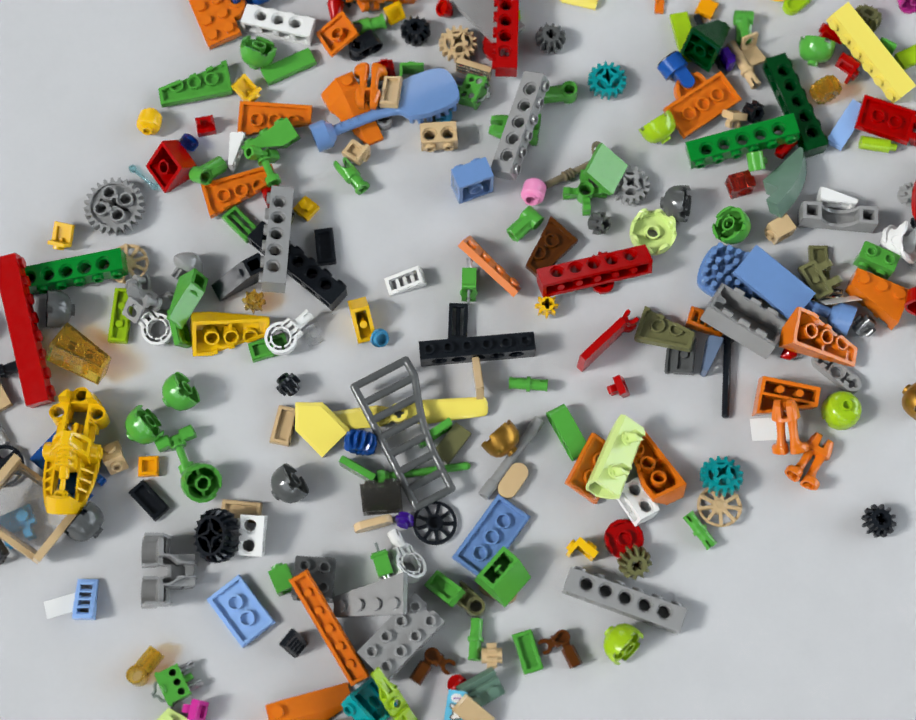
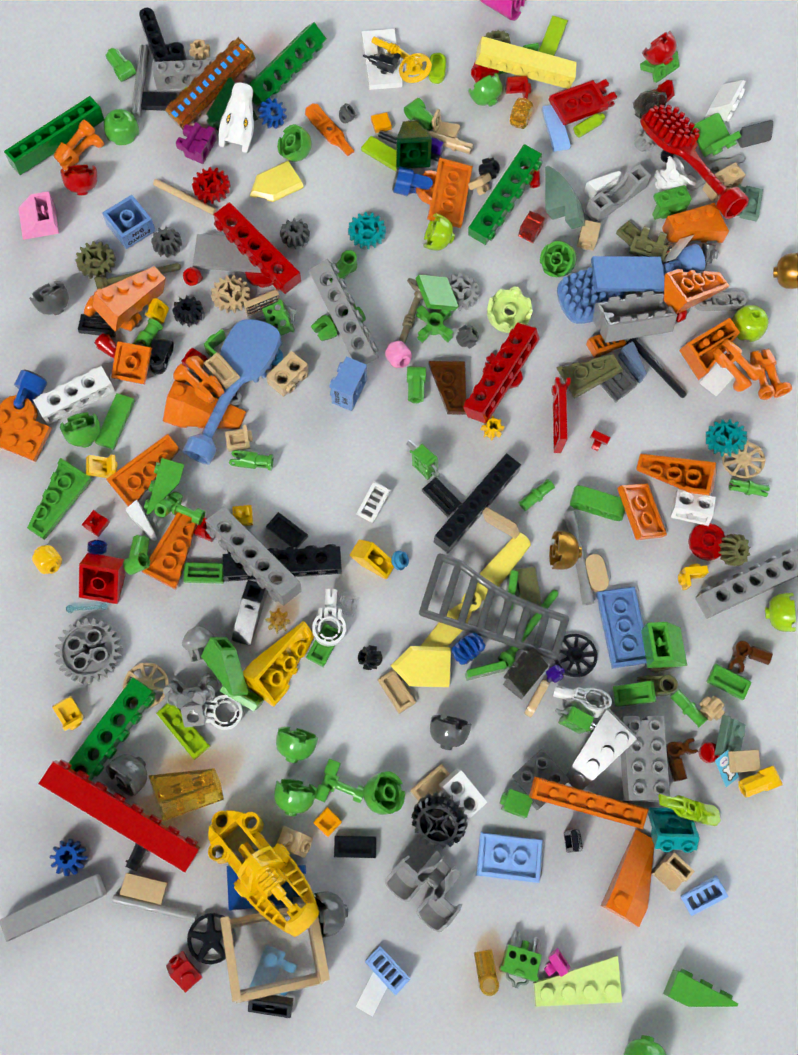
camera: 50 degrees left, 0 degrees up
orange wing [458,235,521,297] -> none
yellowish green piece [586,414,645,499] -> none
dark grey cylinder [660,185,691,222] -> none
bright green piece [746,150,767,172] -> none
dark green brick [762,53,828,158] -> none

